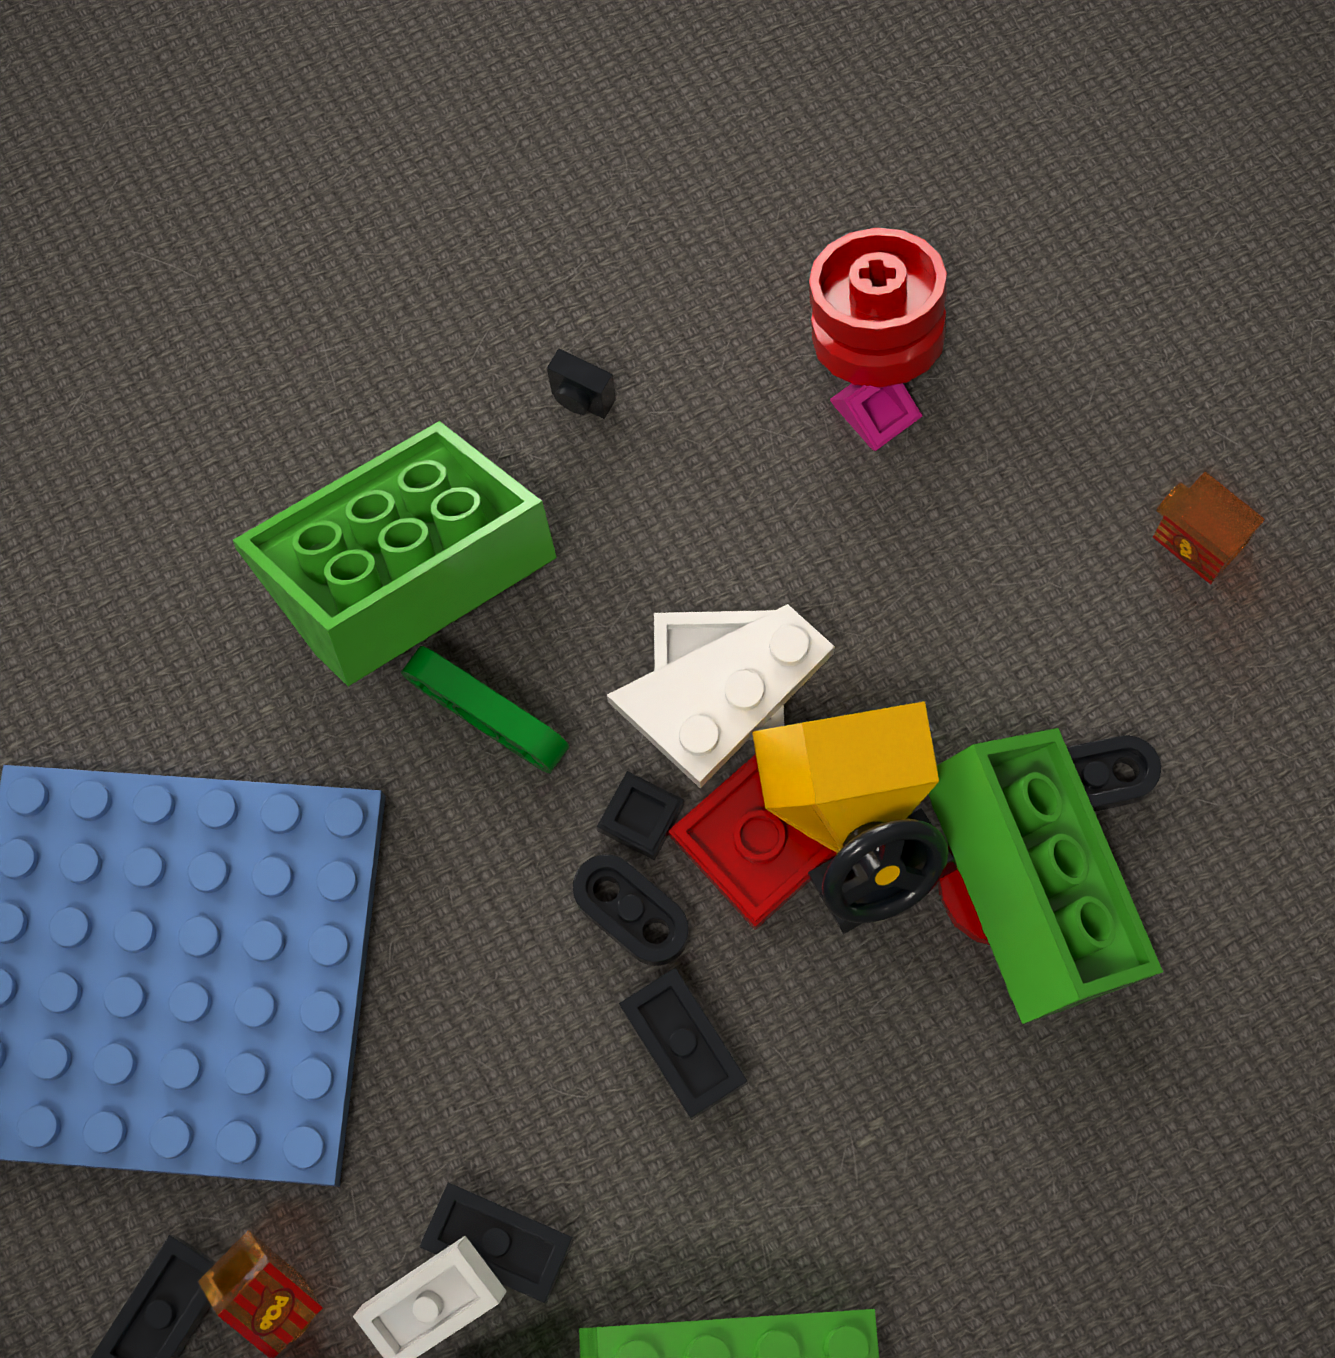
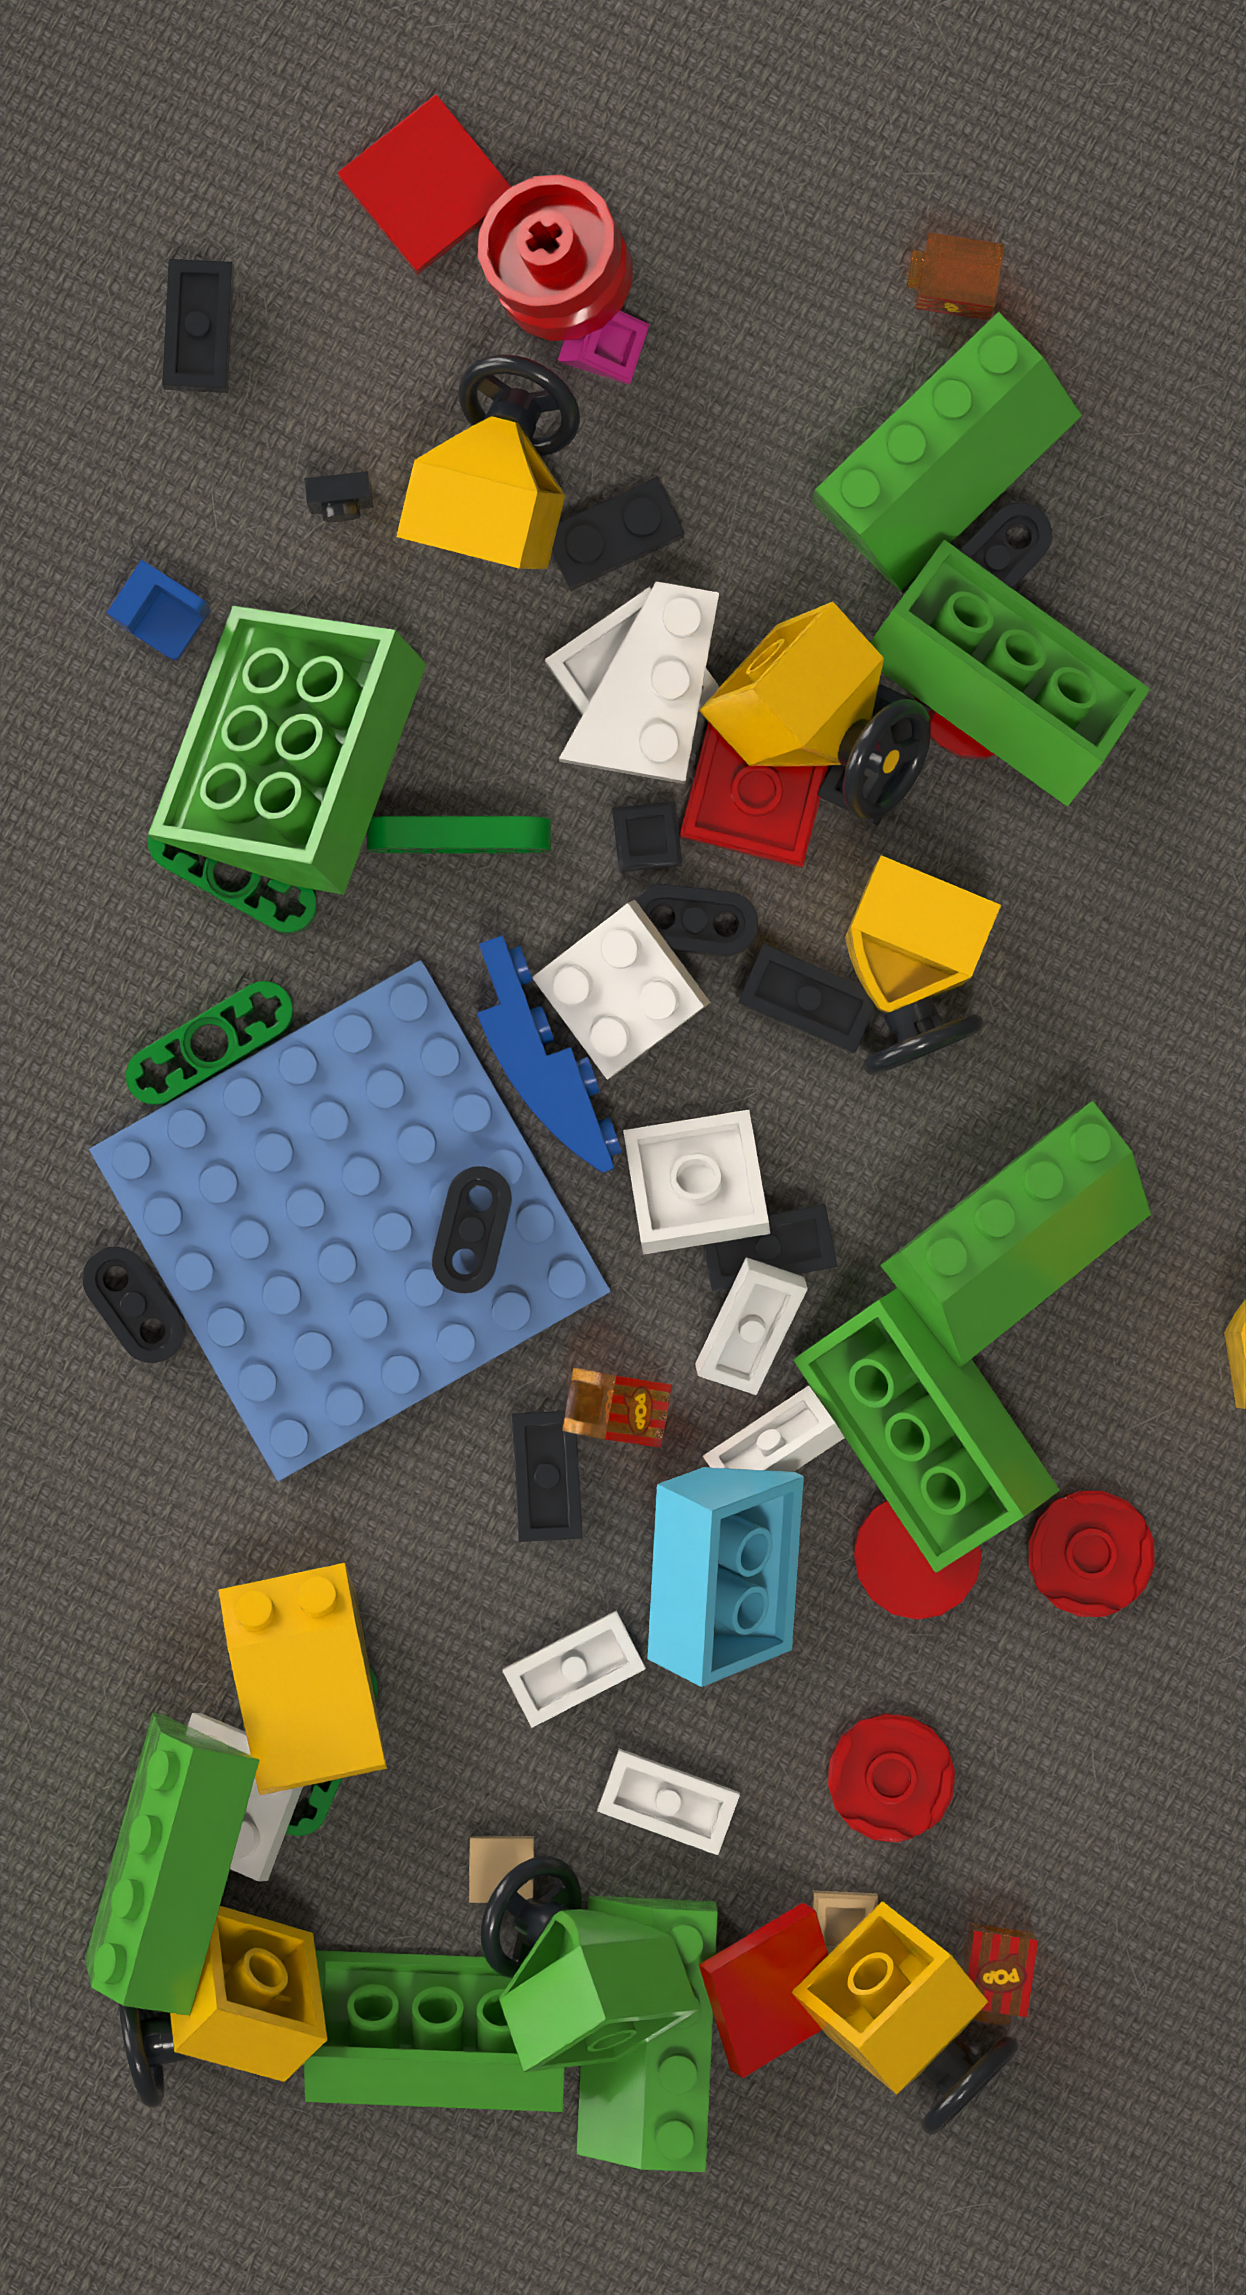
camera: 40 degrees left, 15 degrees up
none -> blue panel [106,559,211,661]
none -> green beam [125,981,295,1106]
none -> green beam [148,835,318,935]
none -> black plate [162,259,234,393]
none -> red tile [337,94,511,275]
none -> yellow piece [396,354,580,569]
none -> black plate [432,1166,512,1294]
none -> blue slope [477,935,622,1174]
none -> white plate [532,900,711,1080]
none -> black plate [552,477,685,591]
none -> white plate [623,1110,770,1255]
none -> bright green slope [812,312,1082,593]
none -> yellow piece [845,855,1001,1075]

